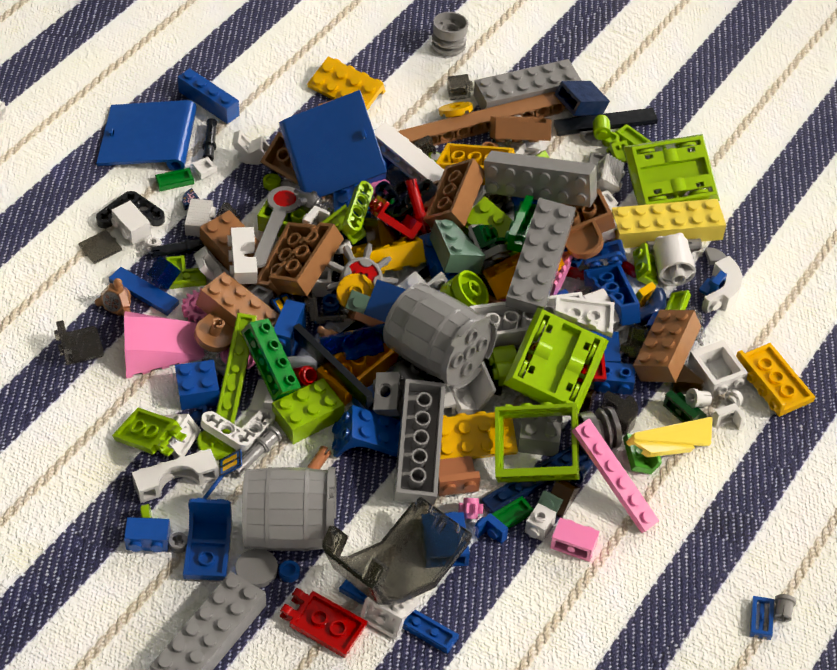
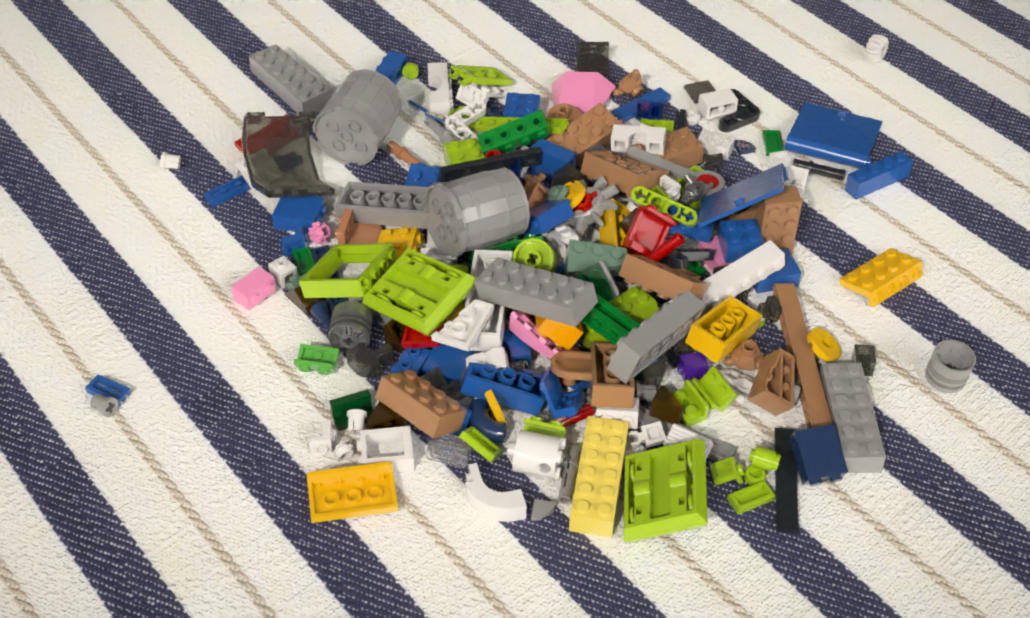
camera: 110 degrees right, 5 degrees down
bright pink plate [571,419,659,533] -> none
light yellow wedge [626,417,712,457] -> none
blue bracket [699,270,727,295] -> none

